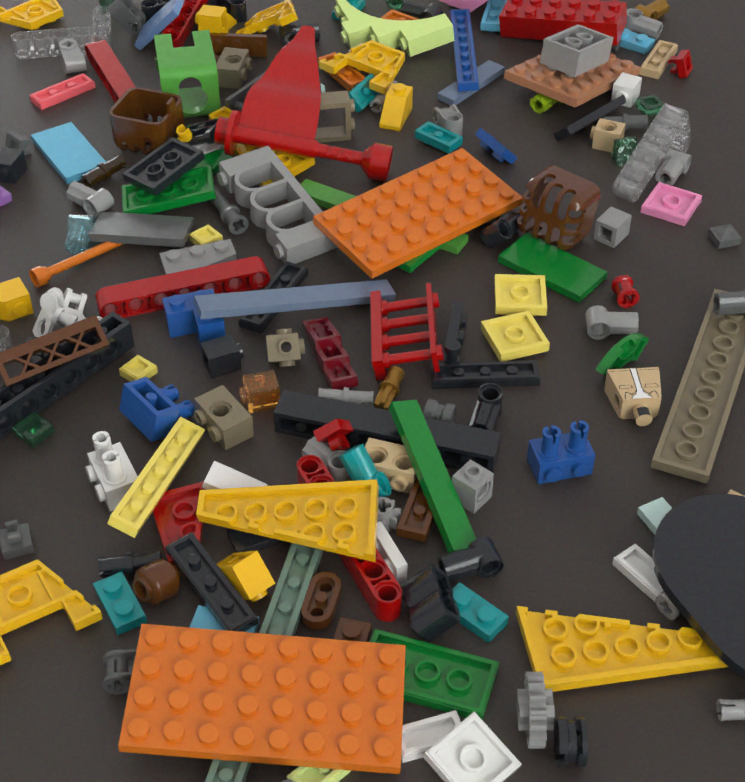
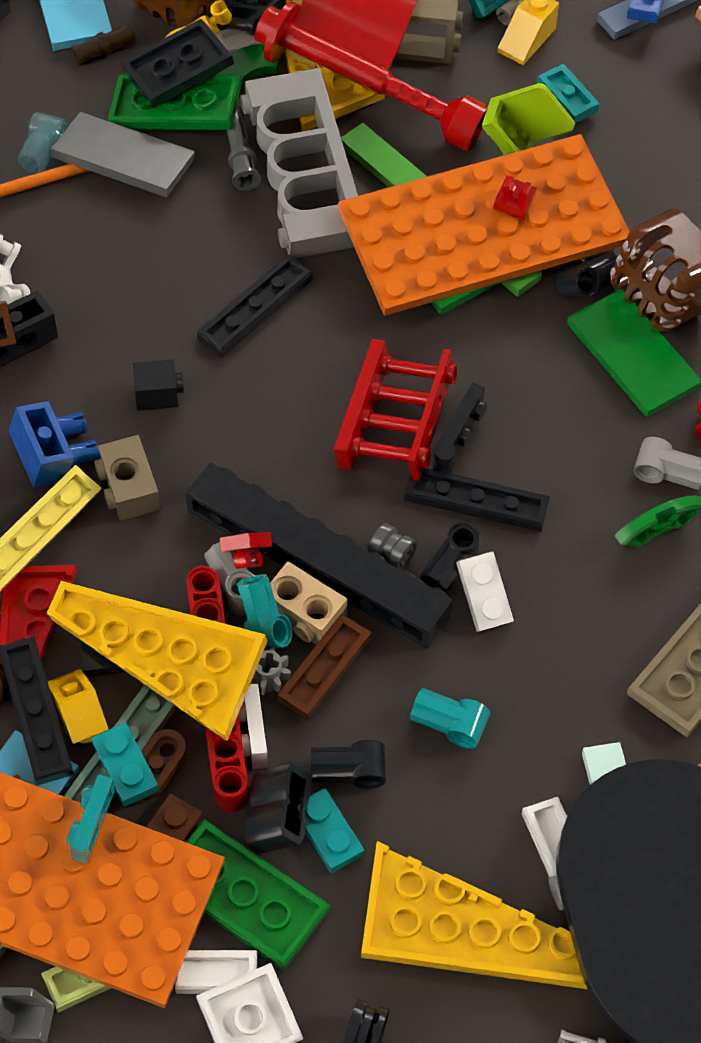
camera: 15 degrees right, 15 degrees up
light grey piece [66,181,114,218] -> none
red beam [95,256,270,318] -> none
light yellow tile [119,355,158,382] -> none
light grey wing [159,239,237,275] -> none
blue brick [162,288,226,348] -> none
light yellow tile [189,224,223,245] -> none
sand blue tile [193,279,396,319] -> none
white tile [202,461,268,490] -> none
clear orange brick [238,370,280,414] -> none
dark tan brick [266,328,305,367] -> none
dark red slope [302,316,359,390] -> none
light grey pin [318,387,374,407] -> none
pearl gold axle [374,366,405,410] -> none
green tile [388,399,476,553] -> none
light grey piece [432,104,463,136] -> none
light grey brick [452,459,494,514] -> none
blue plate [475,128,518,164] -> none
light yellow plate [481,310,550,361] -> none
light yellow plate [494,274,547,316] -> none
light grey gear [516,672,555,748] -> none
blue brick [527,420,595,484] -> none
tan torso [604,367,662,426] -> none
none -> teal plate [67,774,115,864]
none -> teal plate [91,722,159,807]
none -> teal piece [410,688,491,749]
none -> white plate [456,551,514,632]
none -> lime bracket [482,83,575,155]
none -> red tile [493,176,537,220]

